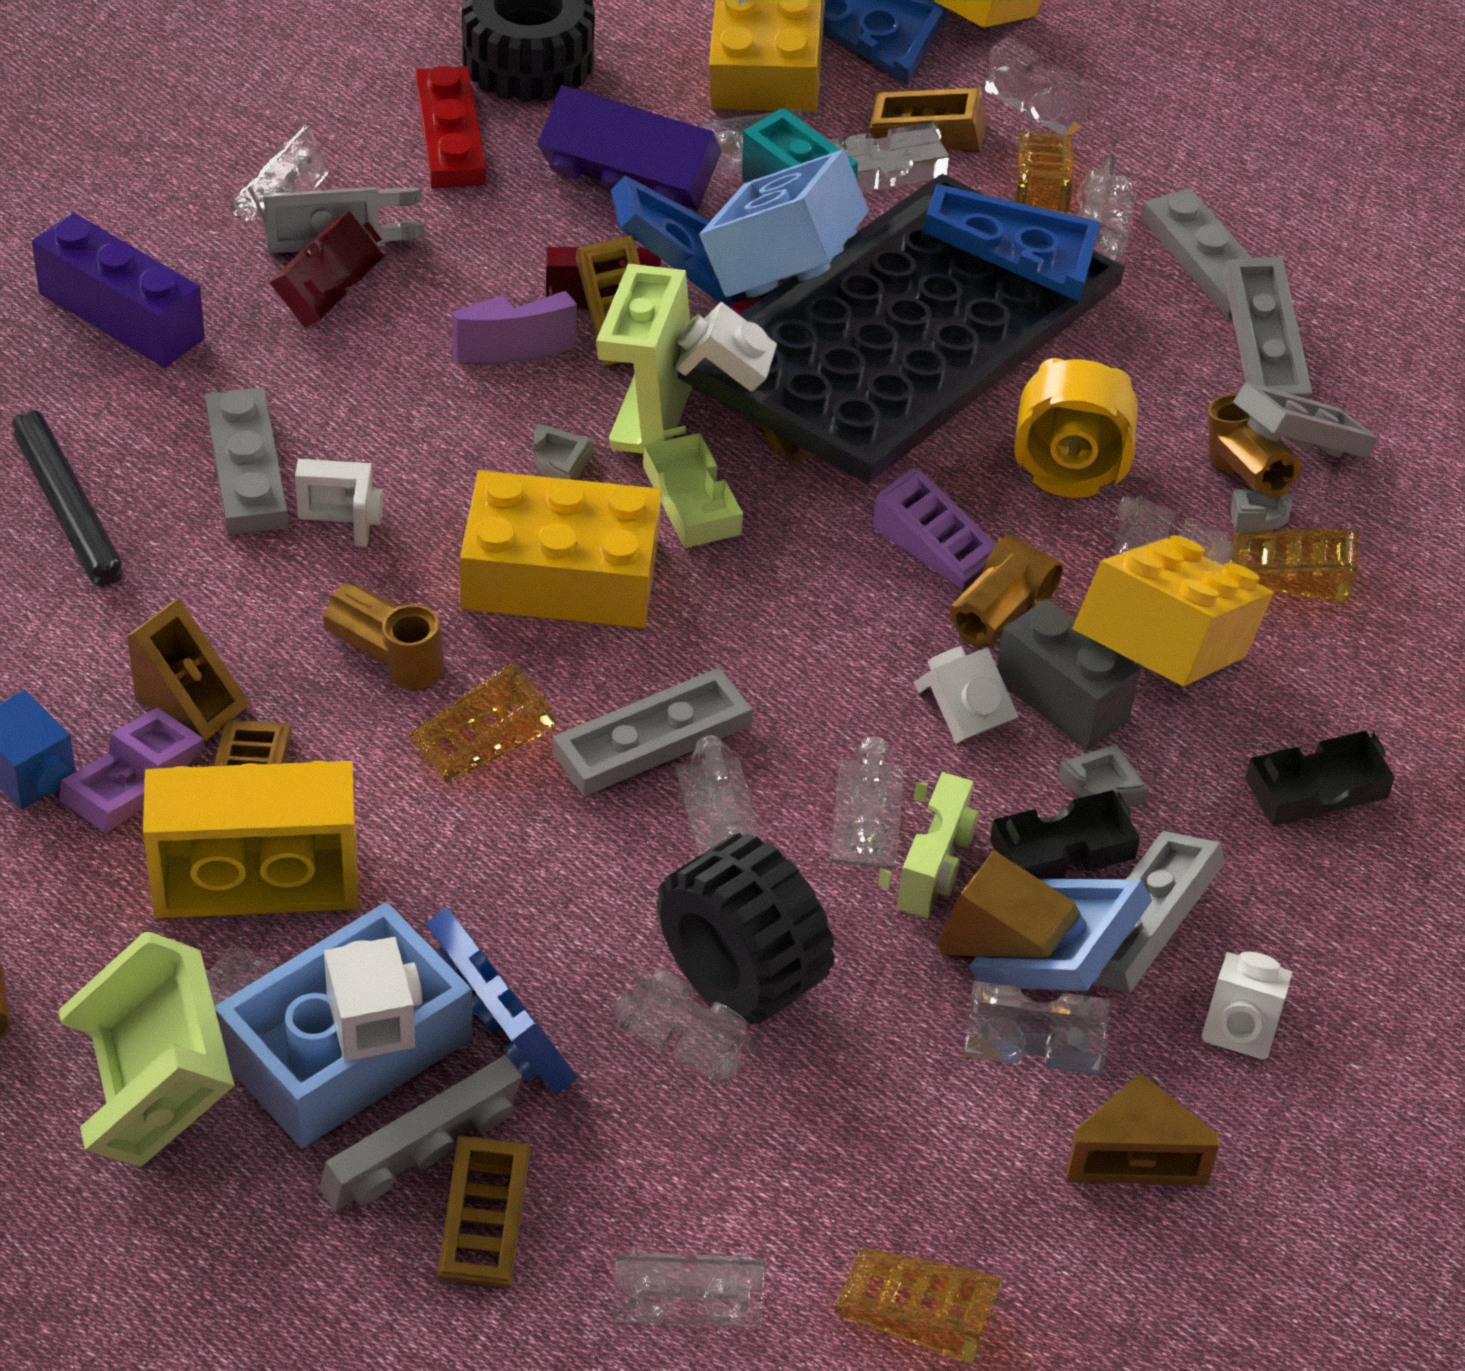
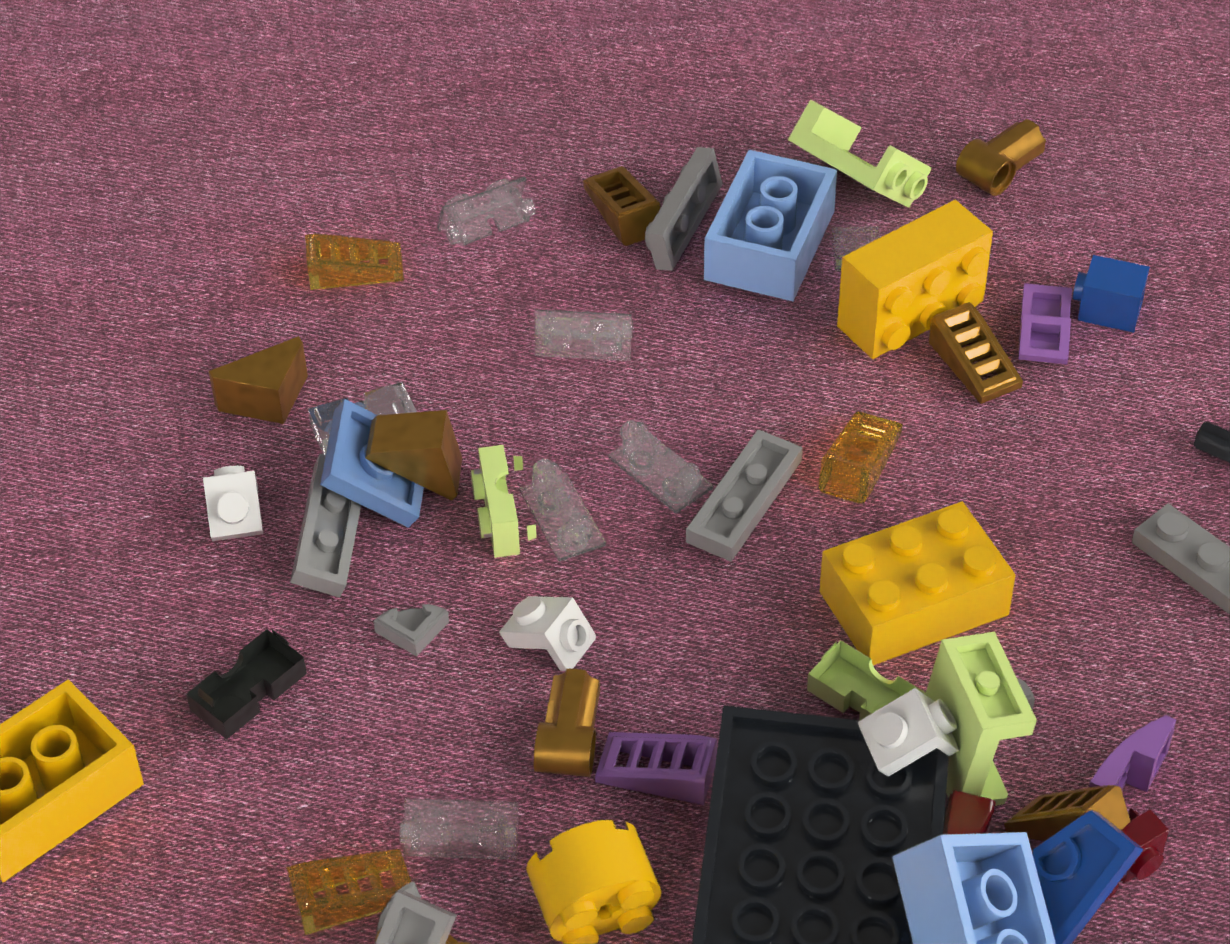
camera: 155 degrees right, 0 degrees up
pearl gold slope [127,598,251,741] -> none
white bracket [295,459,383,547] -> none
pearl gold piece [323,582,445,689] -> none
white brick [324,937,423,1062] -> none
blue wing [425,907,579,1095] -> none
black tyre [656,833,835,1025] -> none
pearl dark grey piece [990,790,1140,879] -> none
dark grey brick [997,598,1141,750] -> none
yellow brick [1072,535,1274,687] -> none

